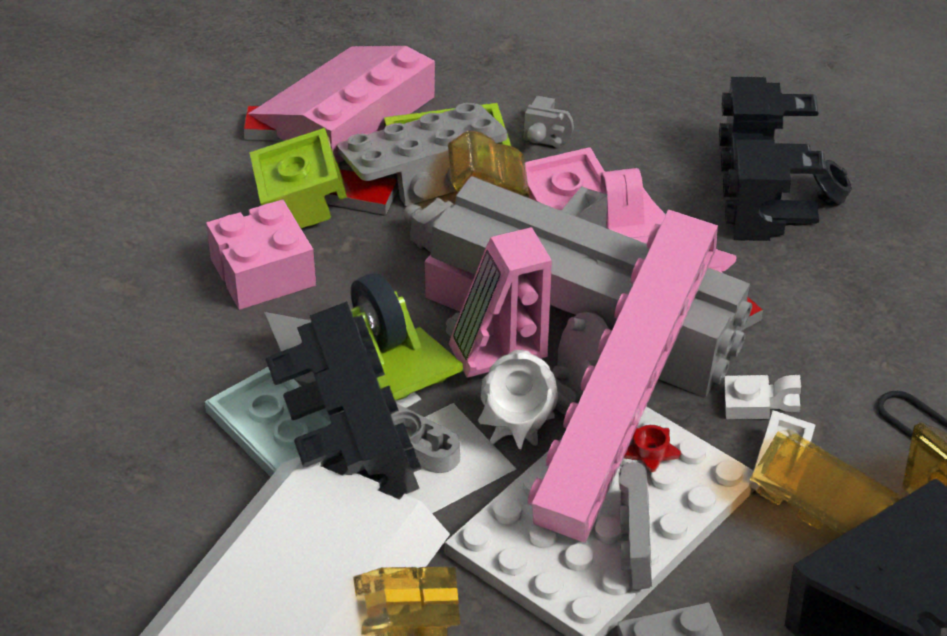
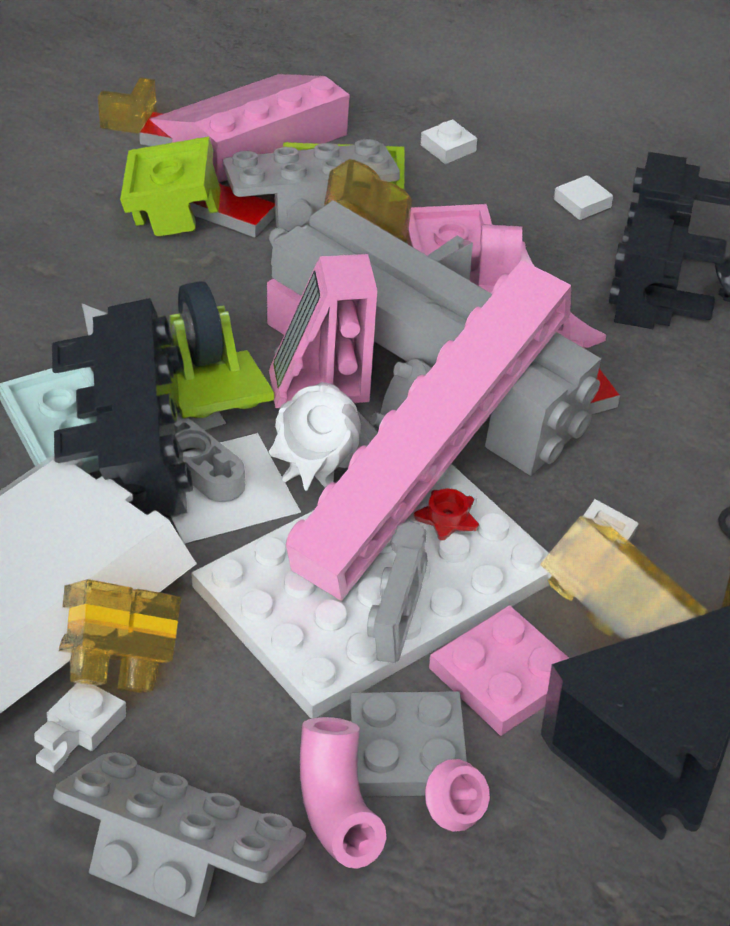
camera: 10 degrees right, 0 degrees up
bright pink piece [206,199,316,310] -> none
light grey piece [523,96,574,148] -> none
white plate [724,375,801,419] -> none
none -> clear yellow panel [98,78,157,134]
none -> white plate [421,119,477,164]
none -> bright pink plate [429,605,569,736]
none -> white tile [554,175,613,220]

